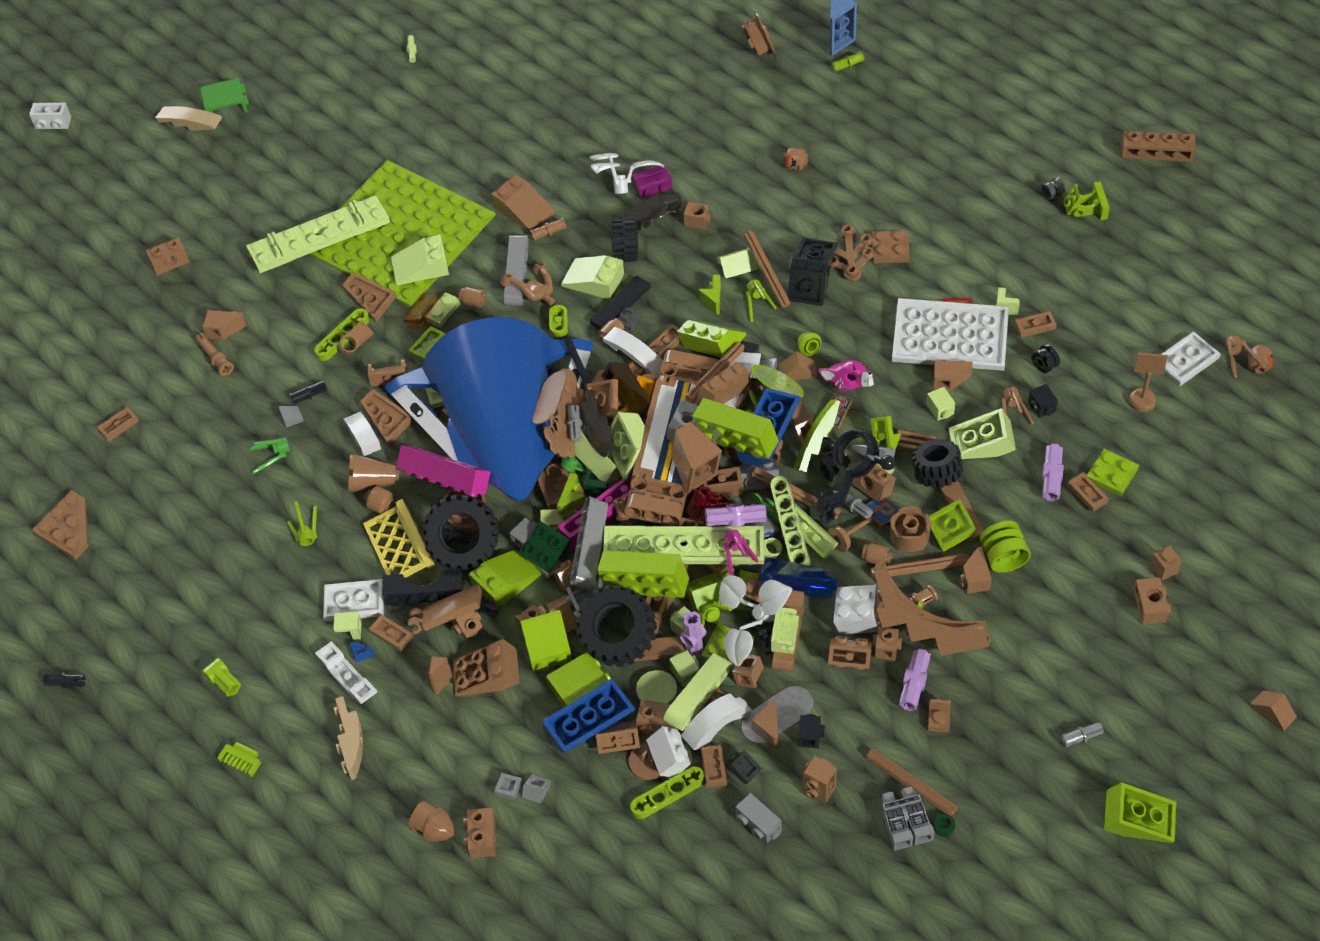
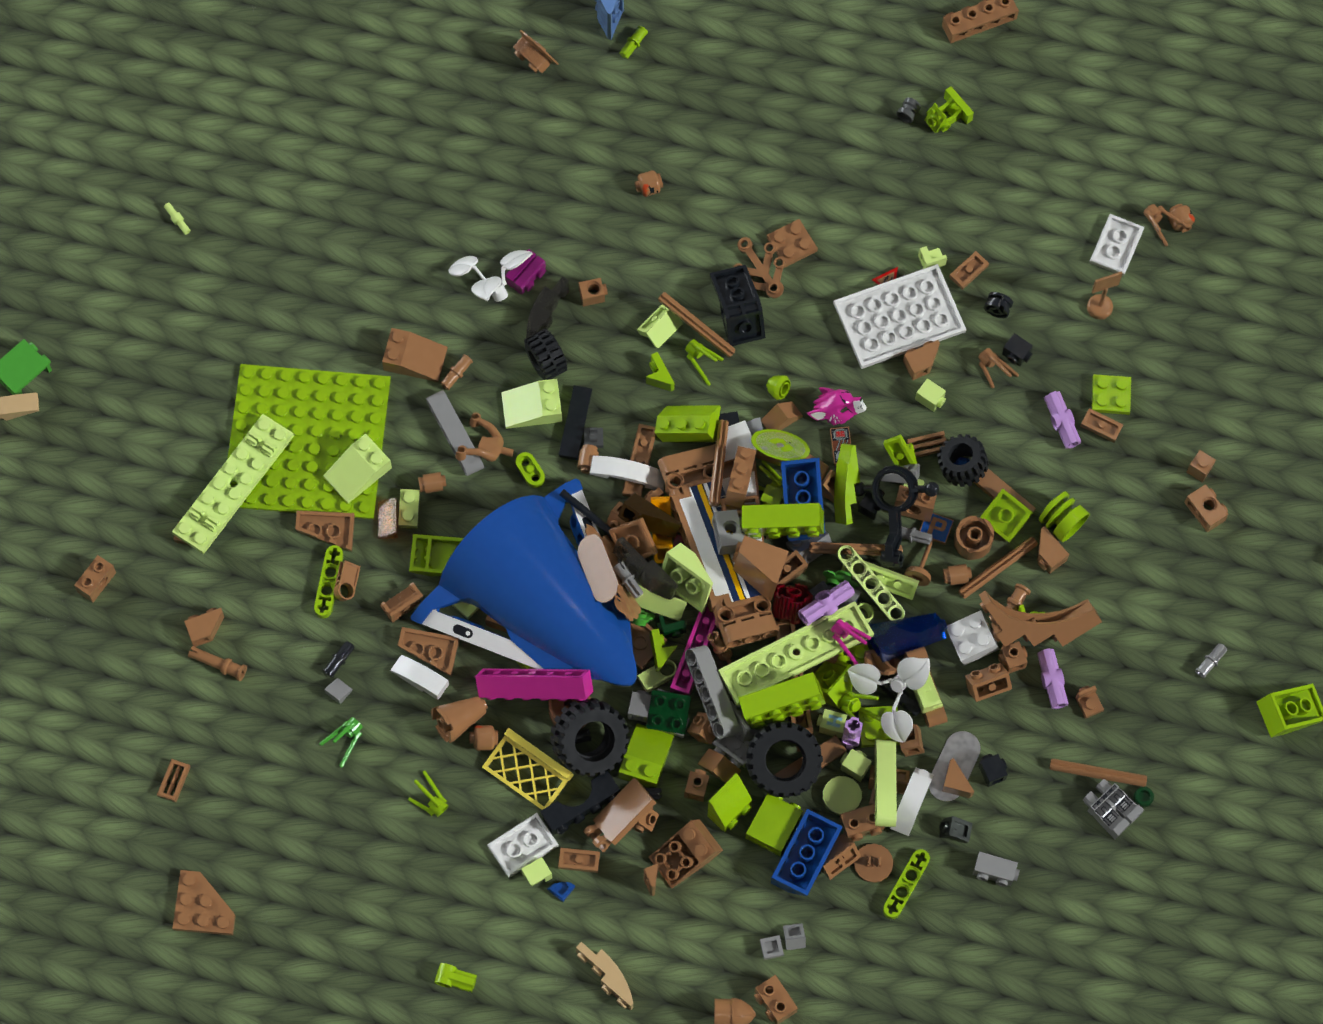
camera: 35 degrees left, 15 degrees up
white slope [315,641,377,704] -> none
white brick [647,726,691,777] -> none
medium nougat plate [700,745,727,788] -> none
medium nougat brick [802,756,837,803] -> none
yellowish green slope [949,408,1016,459] -> none

